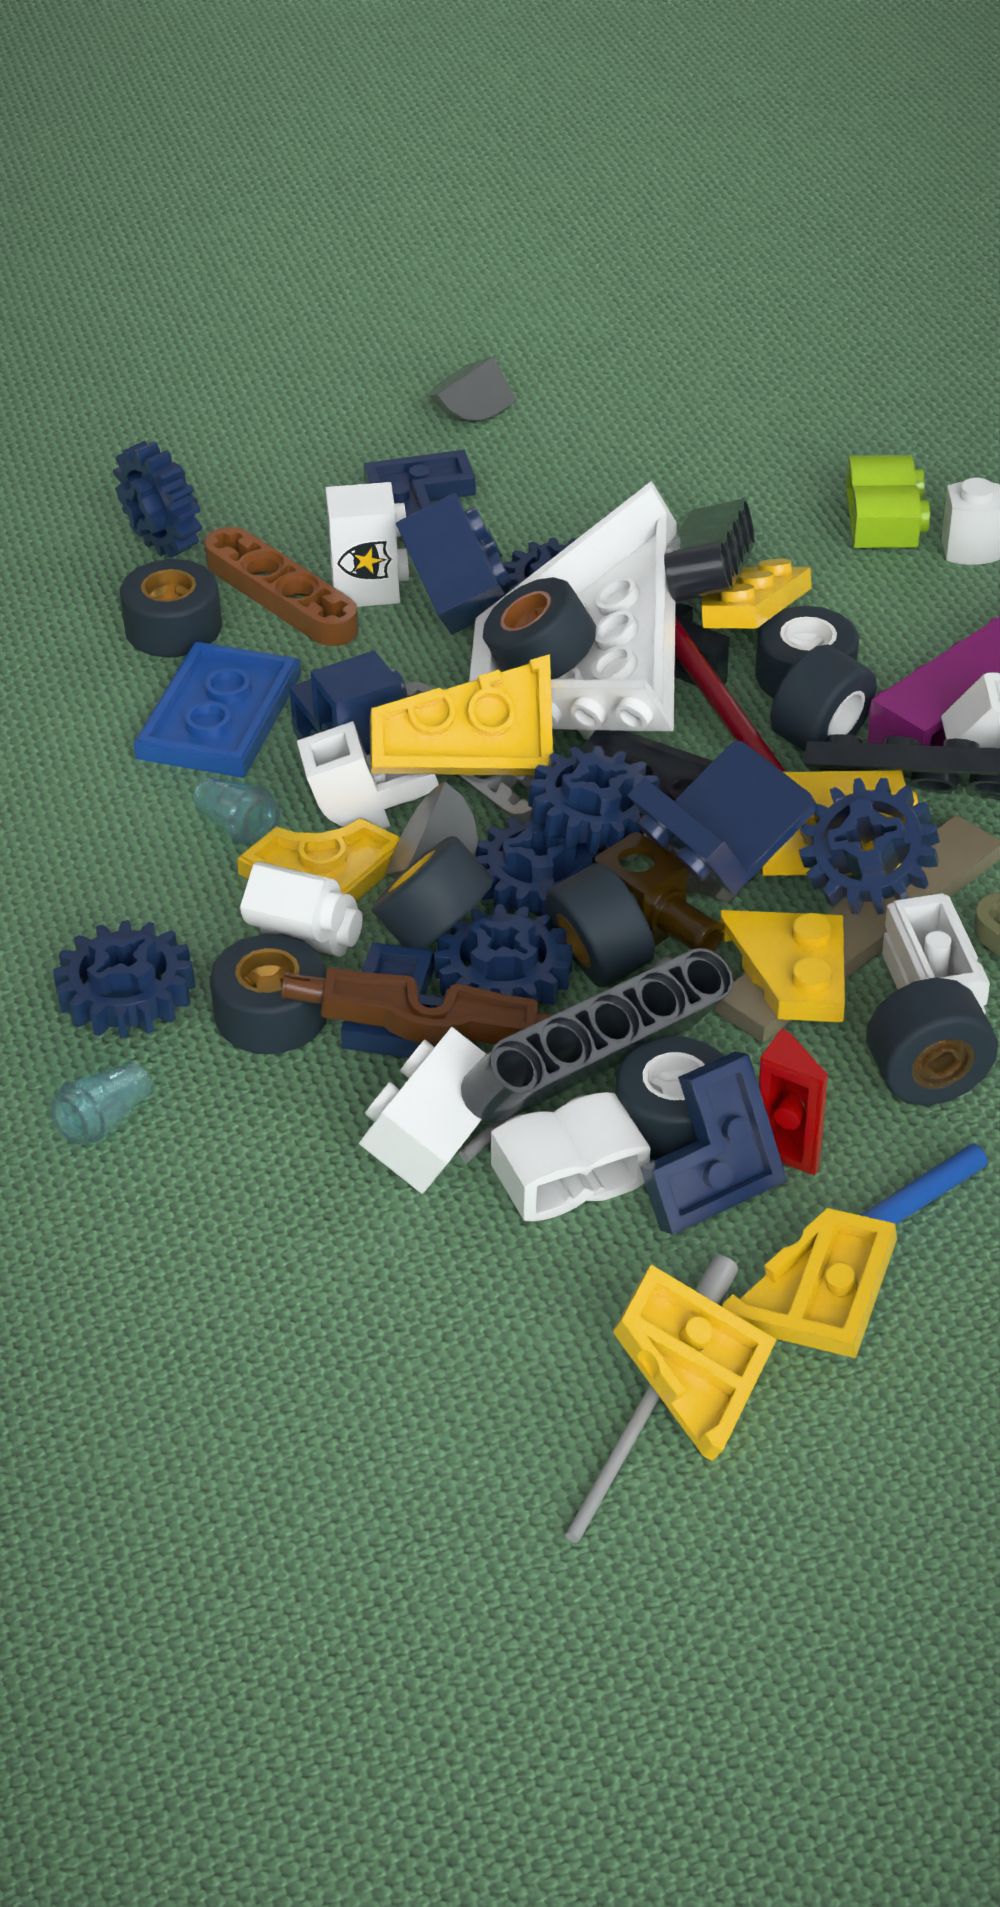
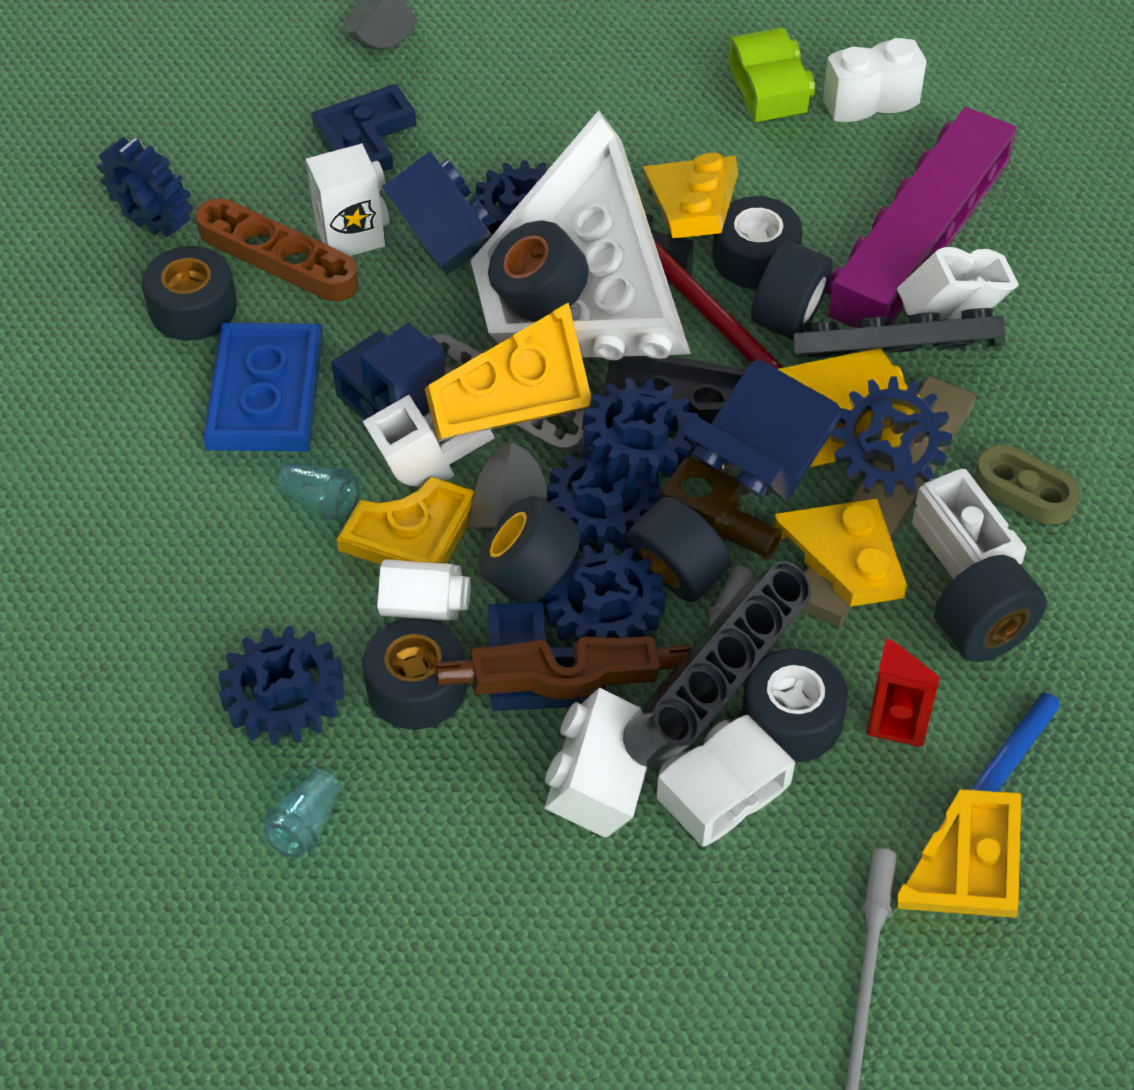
camera: 15 degrees left, 10 degrees up
yellow wing [613,1265,777,1462] -> none
dark blue plate [640,1051,787,1235] -> none
black beam [664,498,755,602] -> none

